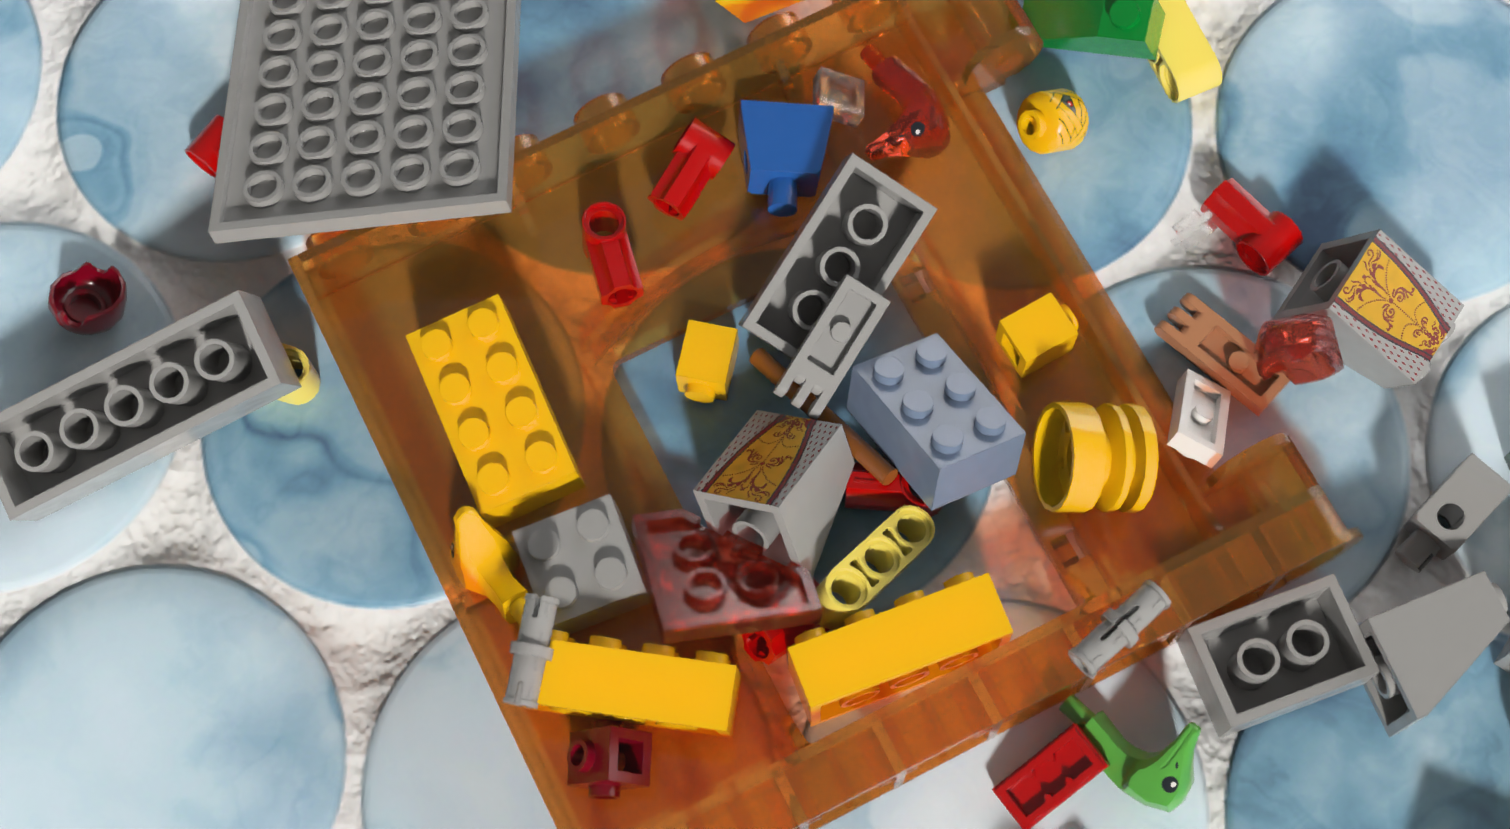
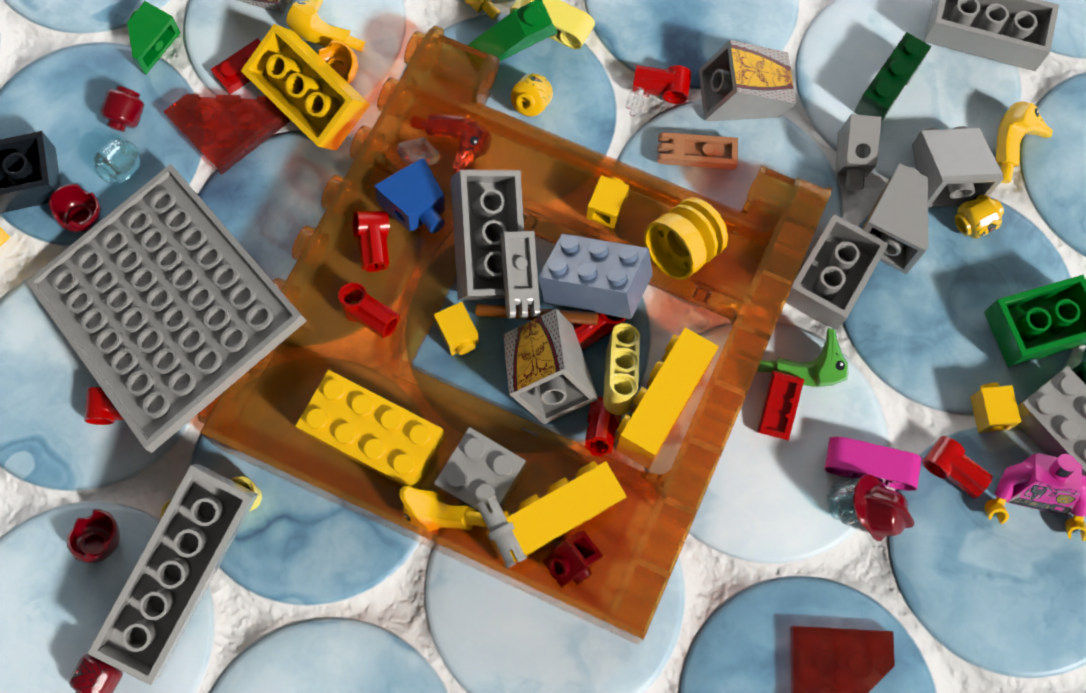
camera: 45 degrees left, 0 degrees up
clear red plate [632,509,822,645] -> none
light grey pin [1068,579,1171,678] -> none
white plate [1167,369,1231,468] -> none
clear red hair [1254,314,1344,385] -> none

